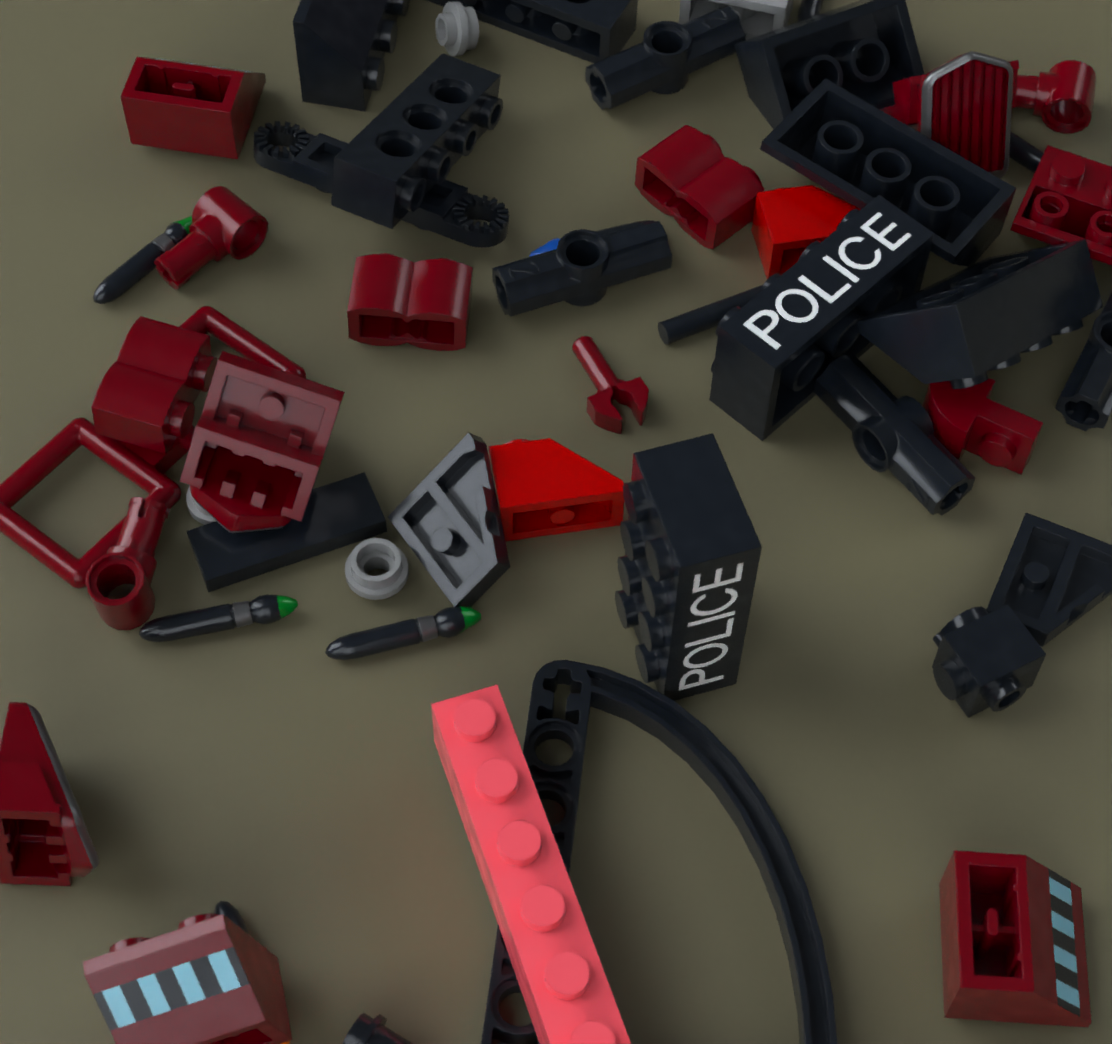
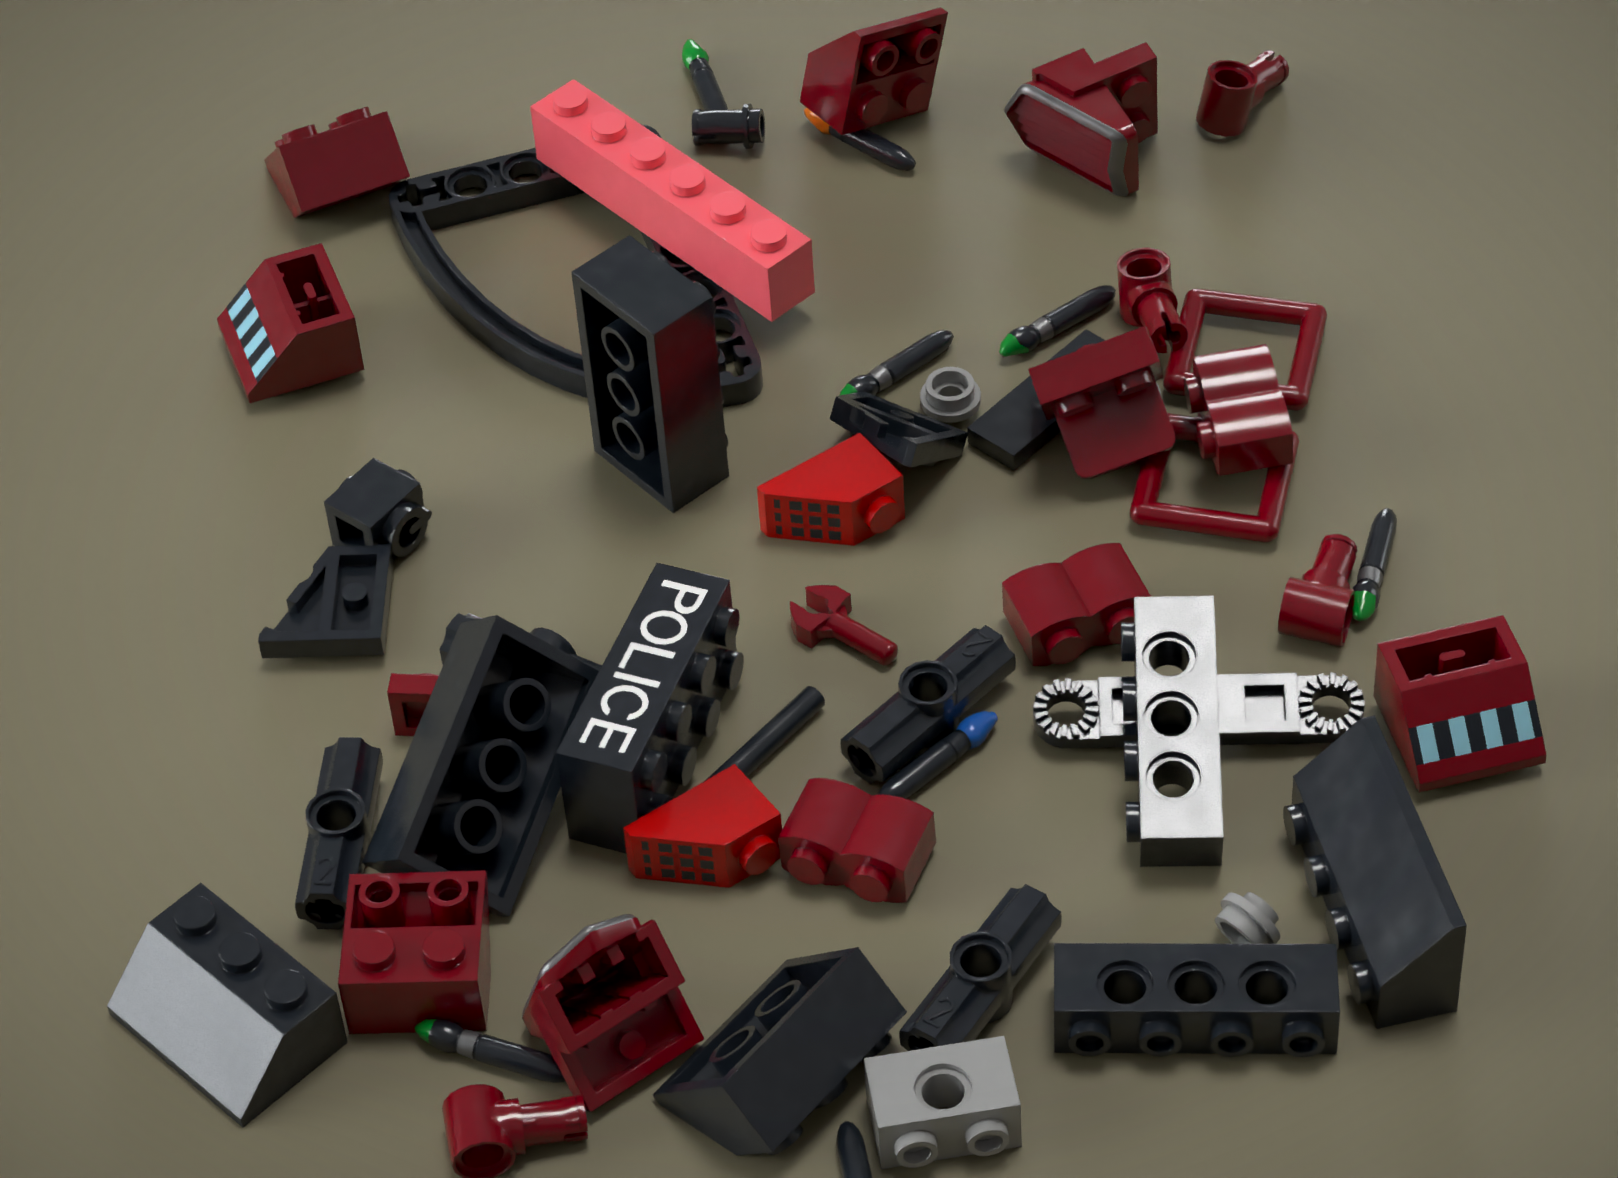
camera: 160 degrees right, 10 degrees down
black slope [760,78,1017,267] -> none

